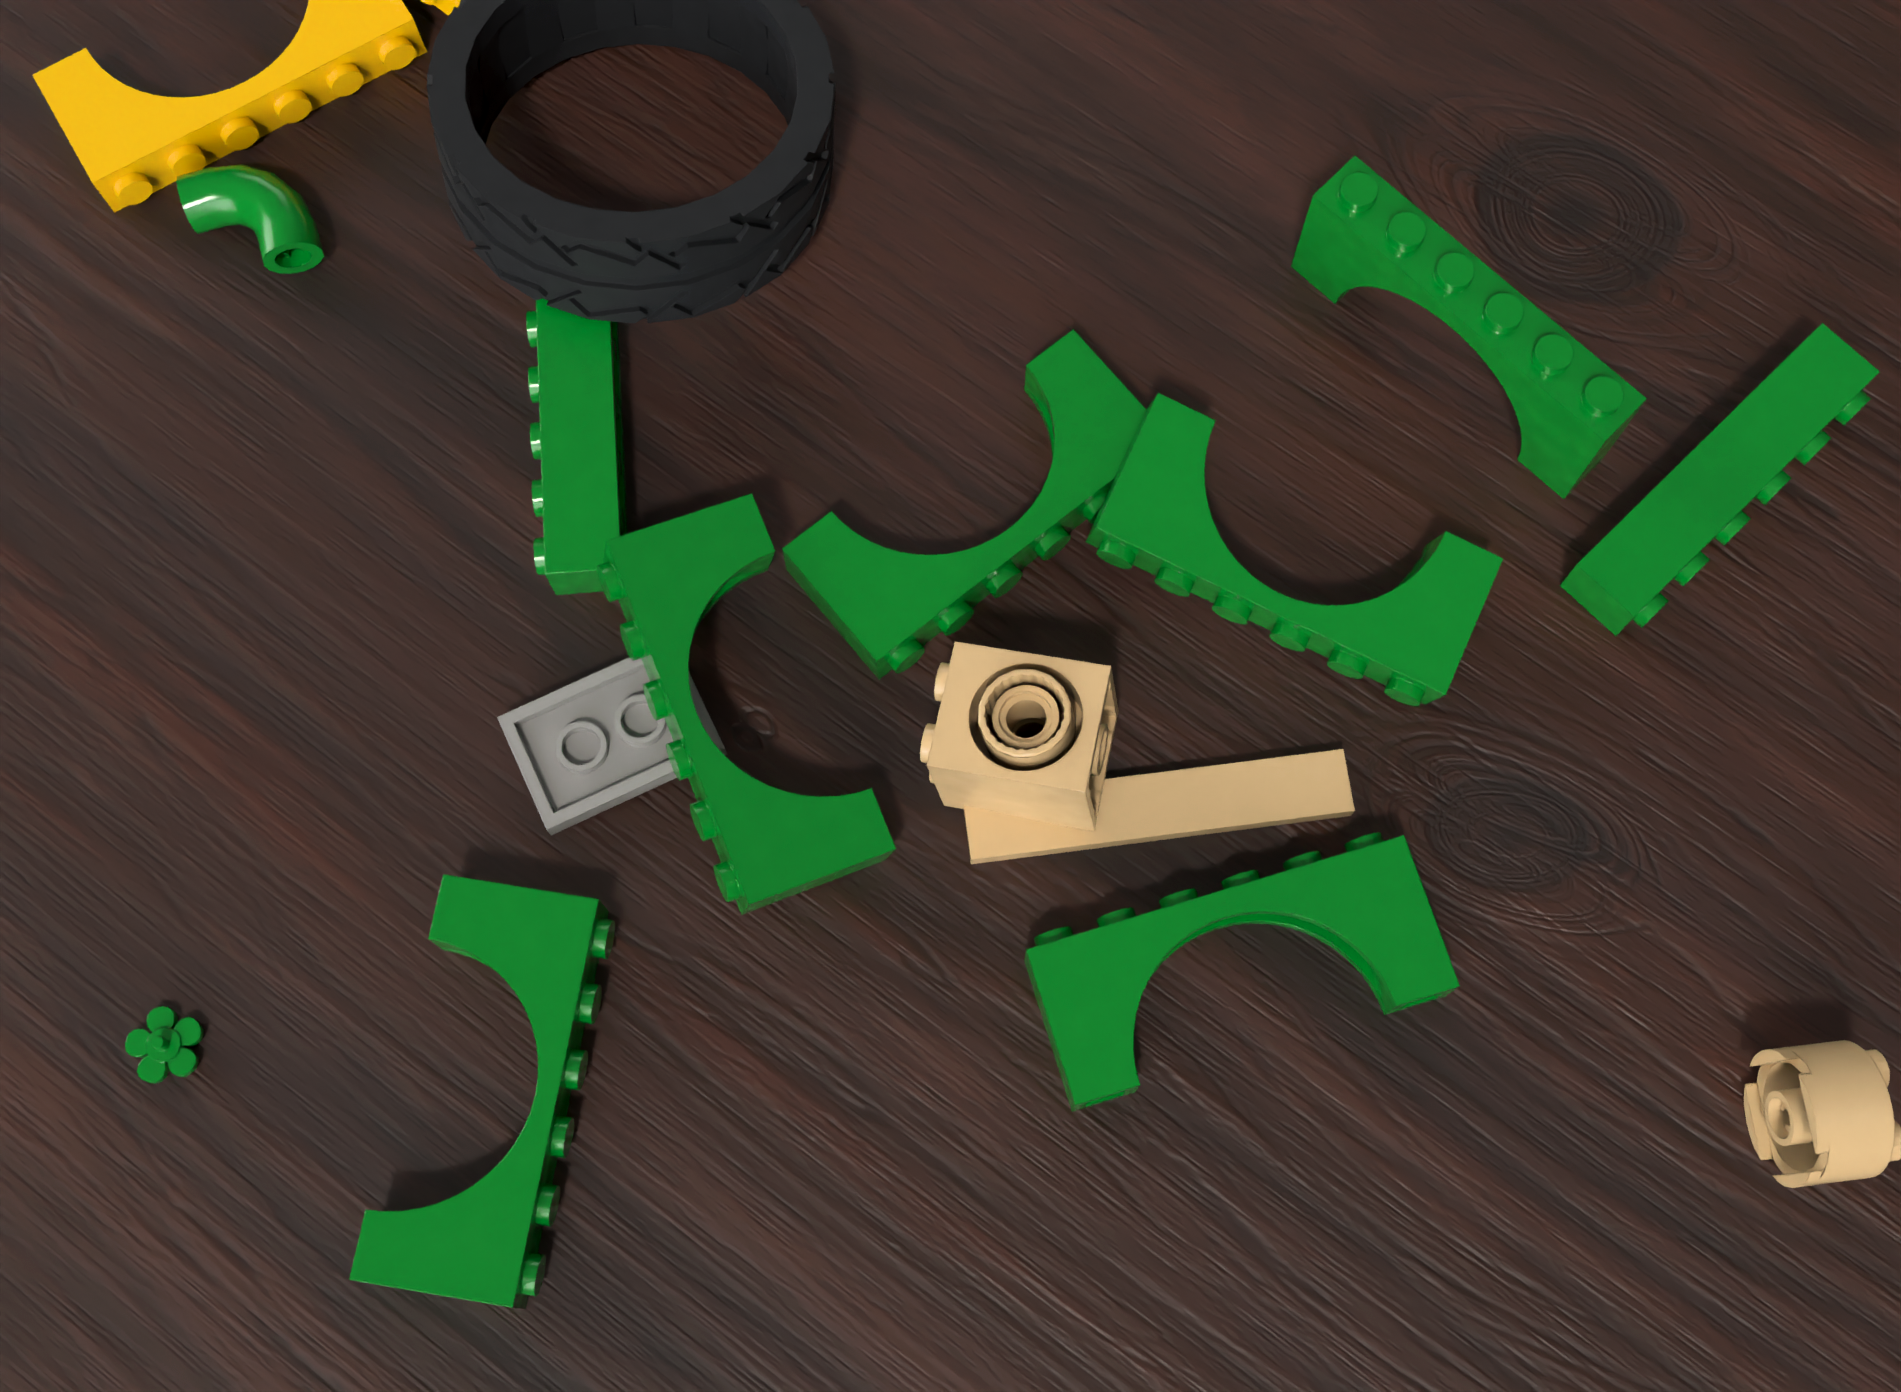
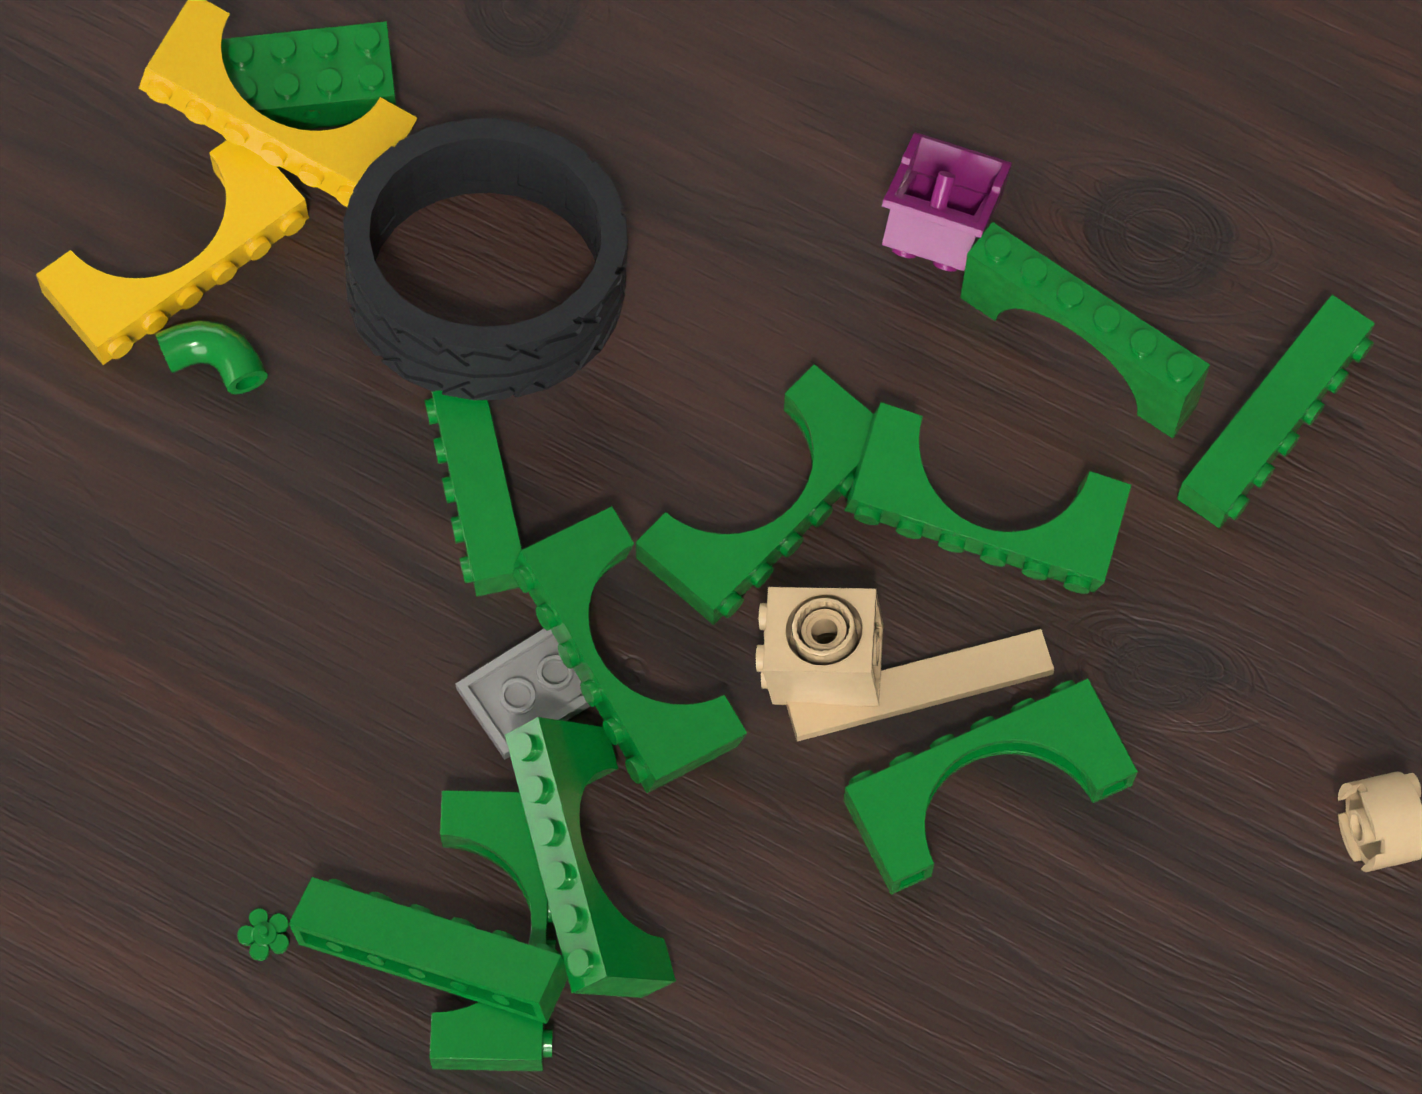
camera: 10 degrees left, 5 degrees down
none -> green brick [289,877,568,1024]
none -> green arch [505,717,676,998]
none -> magenta piece [881,132,1012,271]

